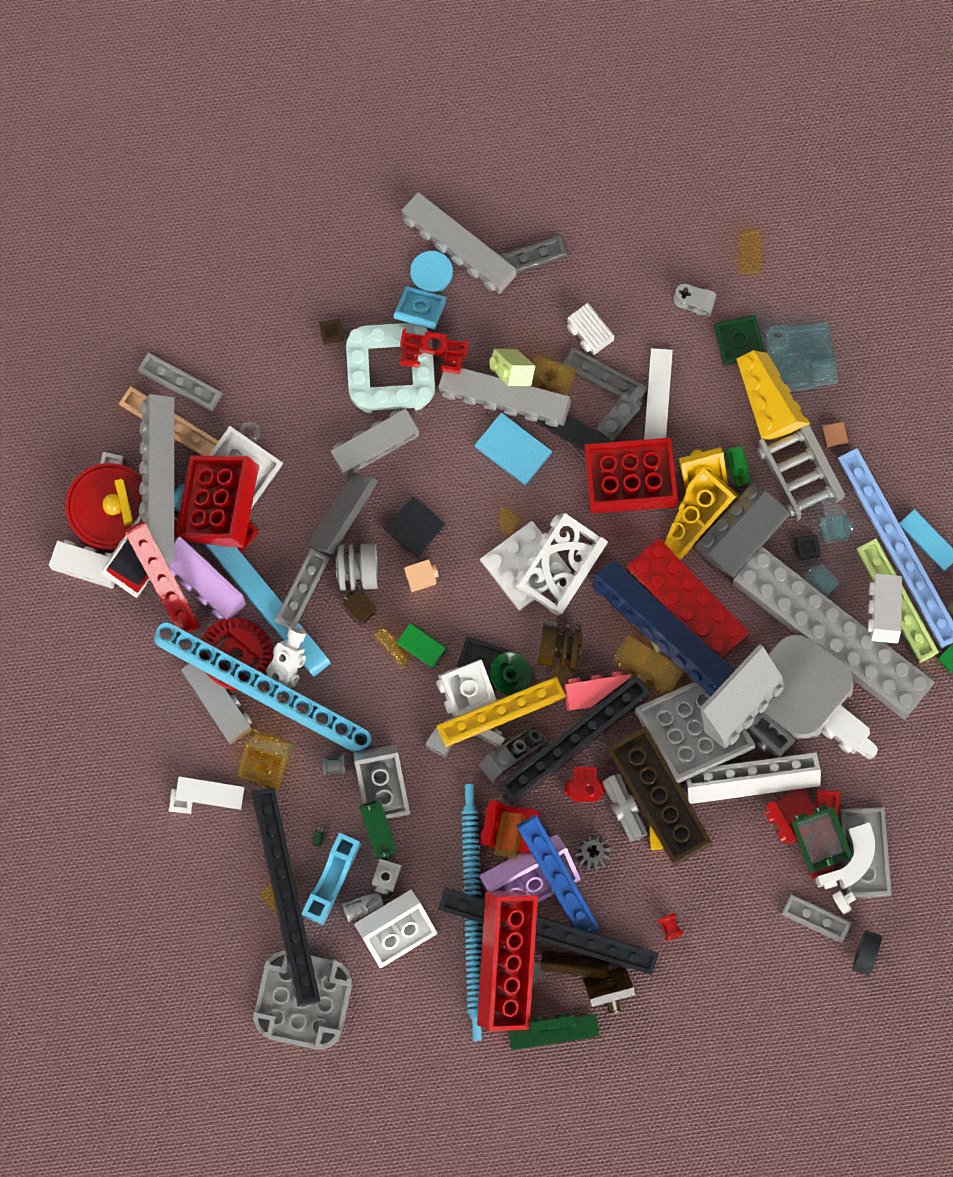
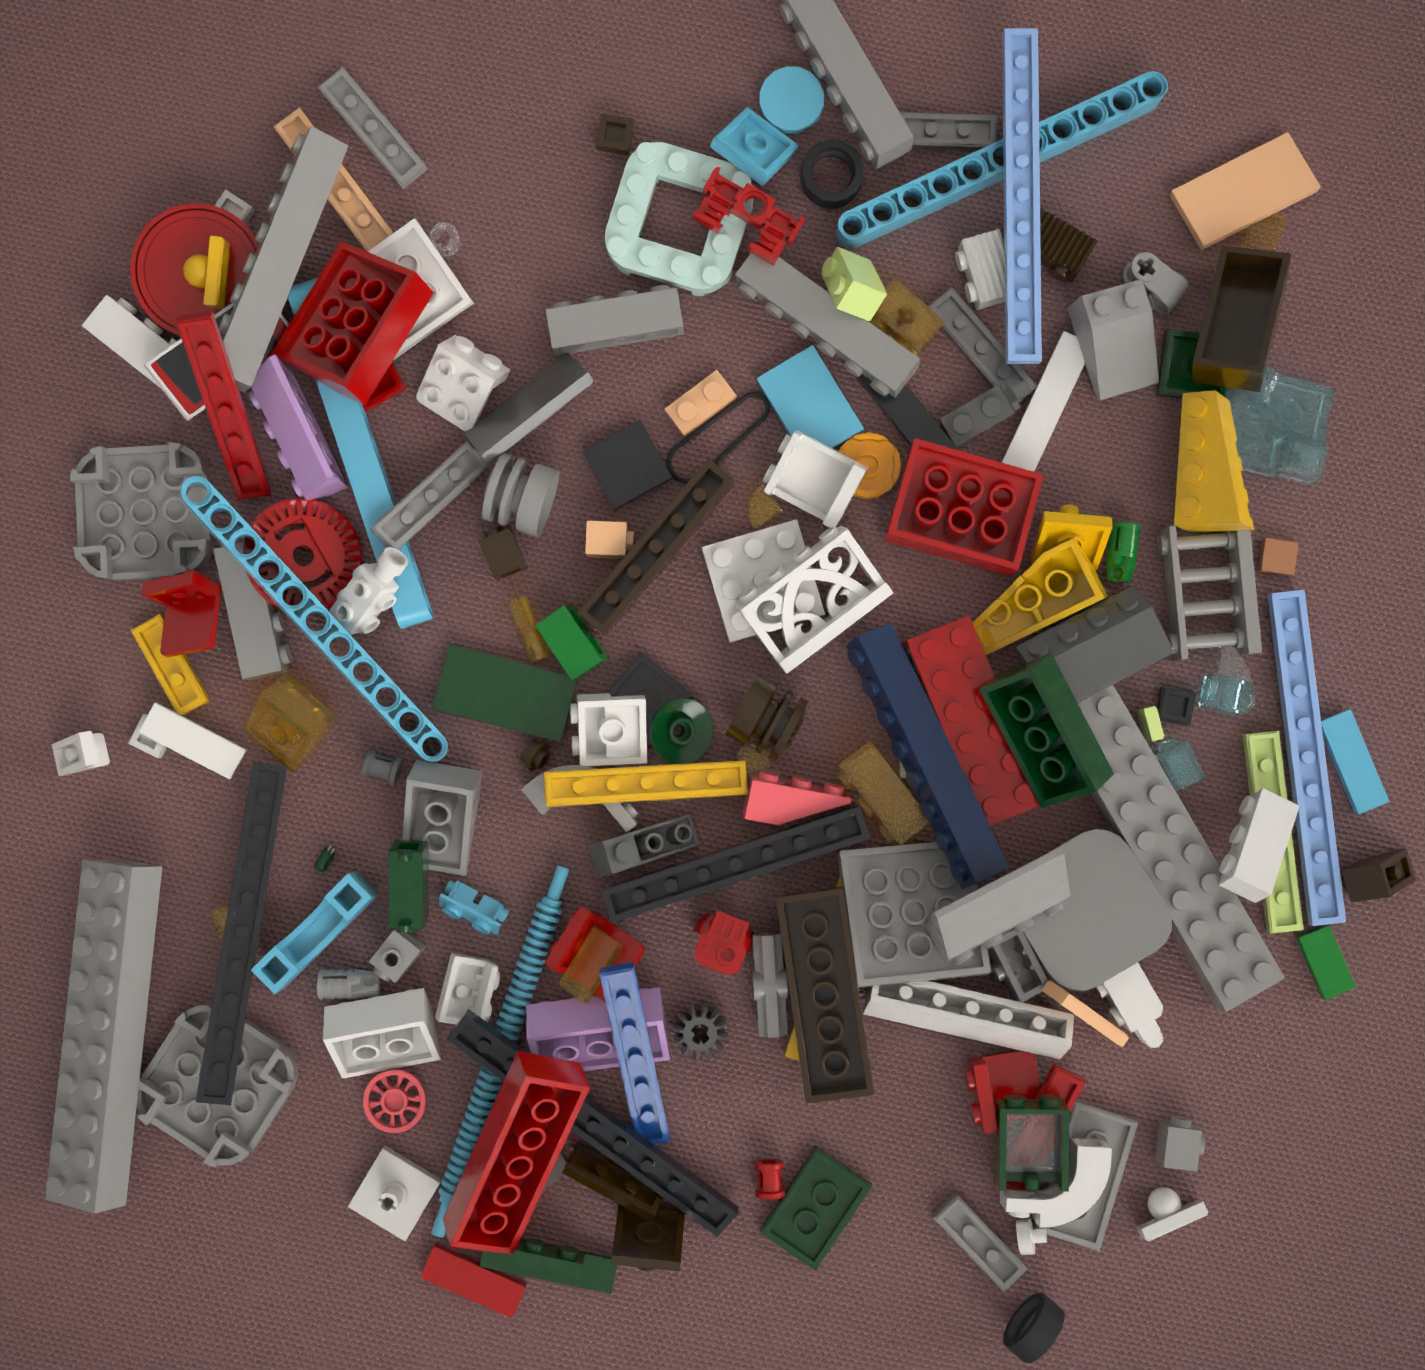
camera: 20 degrees right, 10 degrees up
none -> light grey brick [45,859,162,1214]
none -> white slope [51,731,110,776]
none -> light grey tile [70,442,214,581]
none -> yellow tile [131,614,211,716]
none -> red bracket [141,570,222,657]
none -> white tile [348,1146,442,1241]
none -> coral wheel [363,1068,427,1133]
none -> white bracket [416,335,510,431]
none -> red tile [420,1243,527,1318]
none -> dark green tile [432,644,579,742]
none -> white bracket [435,953,500,1024]
none -> medium azure hinge [439,880,509,935]
none -> dark brown plate [520,739,551,771]
none -> dark brown brick [577,458,734,637]
none -> light nougat plate [664,370,737,437]
none -> black piece [666,392,770,484]
none -> dark green tile [760,1146,872,1271]
none -> white panel [762,430,868,528]
none -> black tyre [800,140,864,209]
none -> medium azure beam [836,71,1168,249]
none -> light orange tile [838,432,901,499]
none -> dark green brick [979,653,1114,808]
none -> light blue plate [1002,28,1042,364]
none -> dark brown brick [1040,208,1098,282]
none -> light nougat tile [1041,981,1129,1048]
none -> light grey slope [1067,279,1159,402]
none -> yellowish green tile [1135,706,1164,742]
none -> white tile [1136,1187,1208,1241]
none -> light grey brick [1155,1116,1205,1172]
none -> light nougat tile [1169,132,1321,250]
none -> dark brown piece [1192,245,1291,392]

